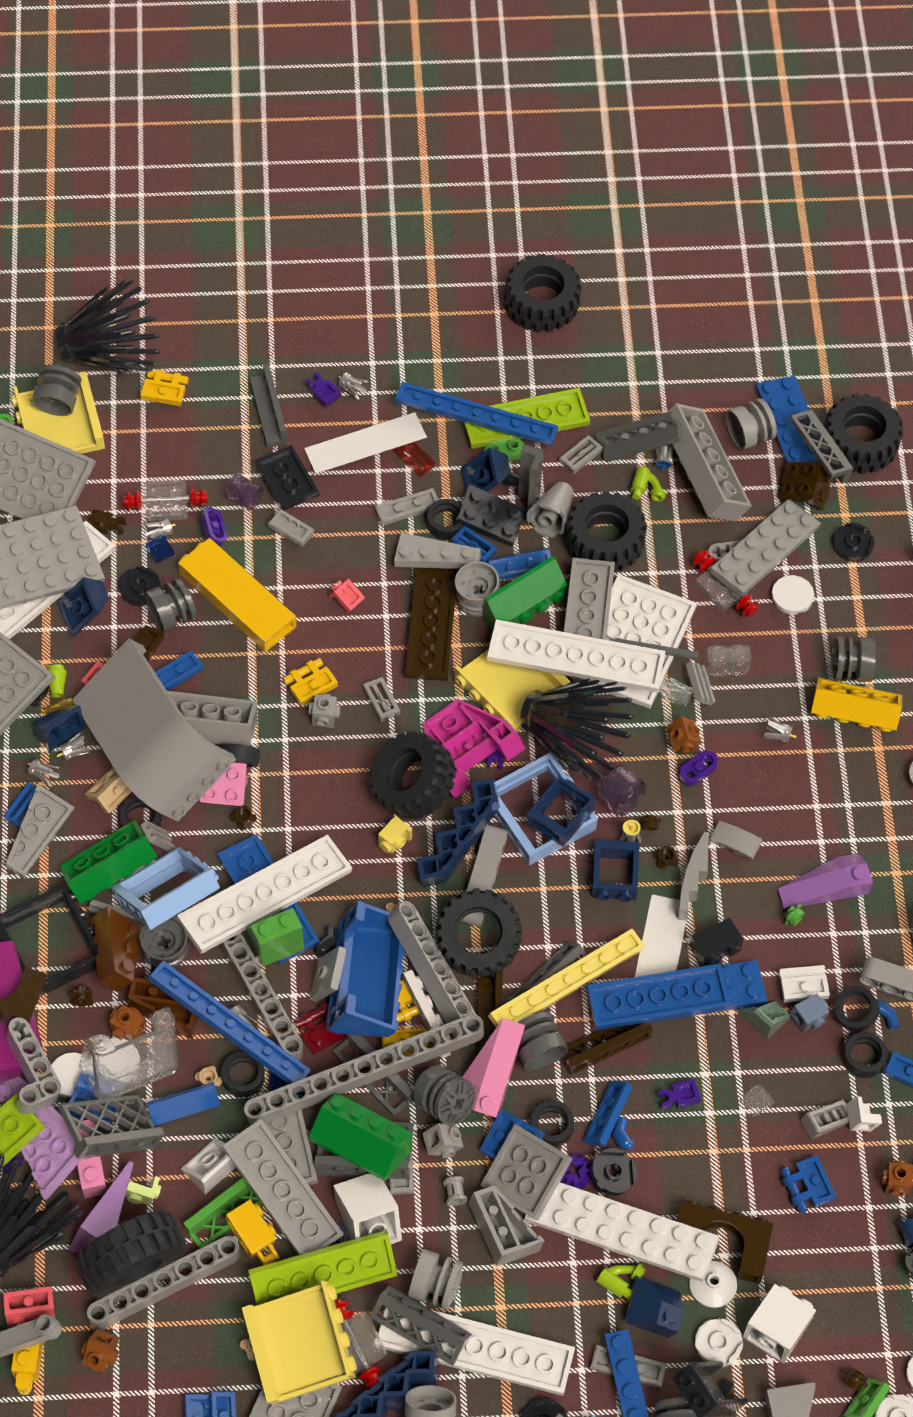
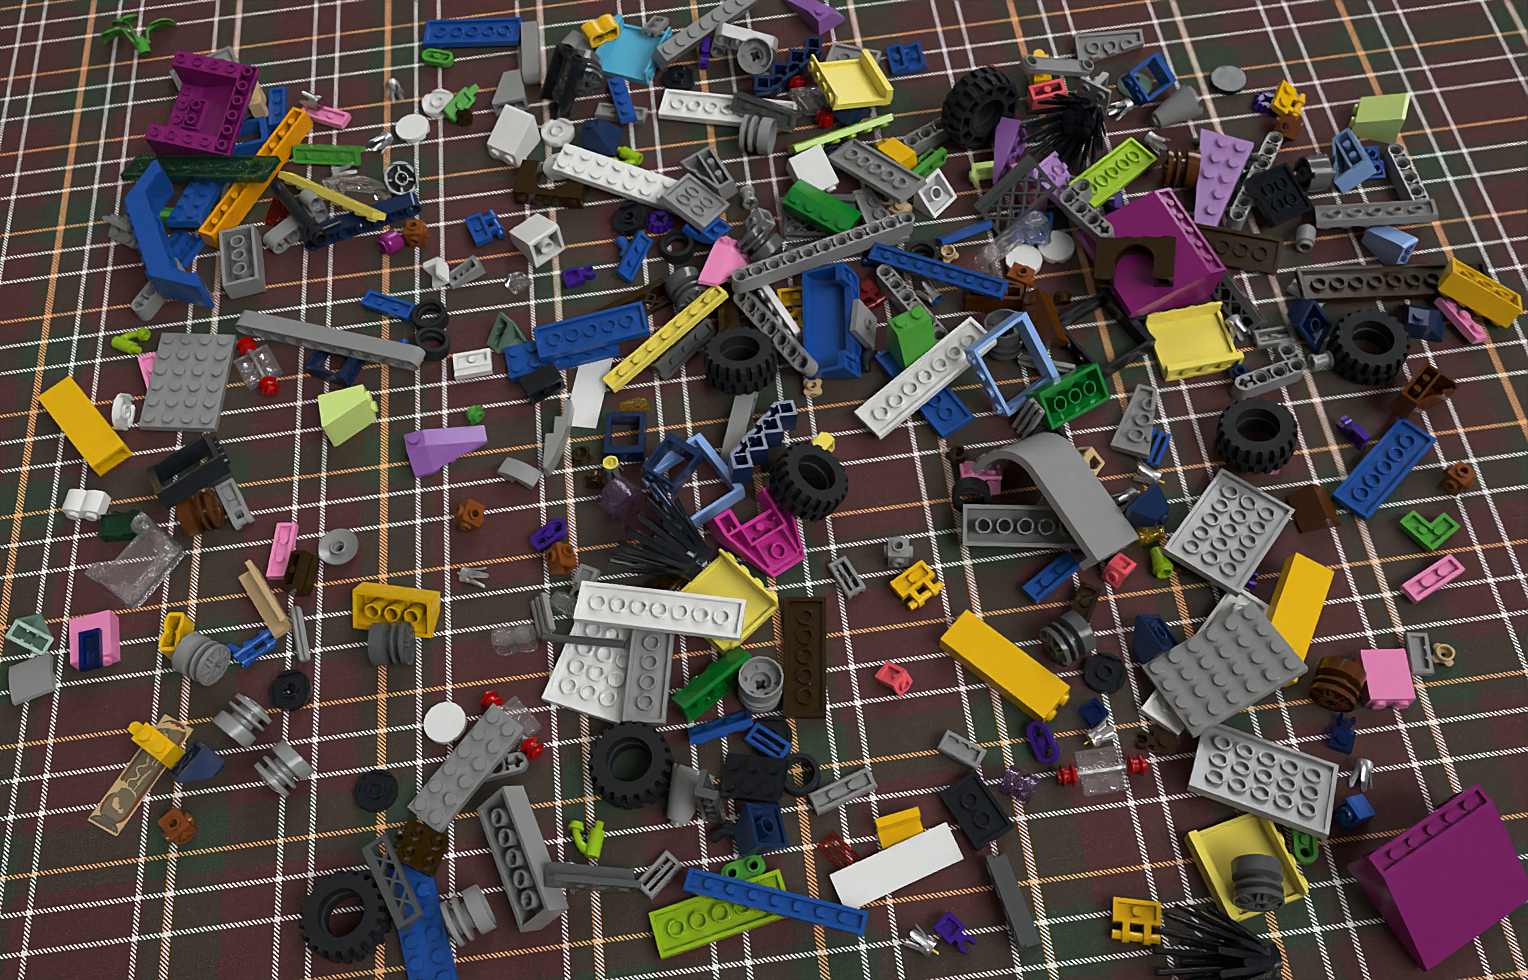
camera: 175 degrees left, 0 degrees up
light grey wing [394,533,481,569] -> none
sand blue brick [790,993,829,1032] -> none
none -> dark orange brick [452,498,486,532]
none -> white slope [509,213,565,268]
none -> light grey plate [570,563,601,599]
none -> clear yellow cone [620,396,649,413]
none -> yellow panel [875,807,924,850]

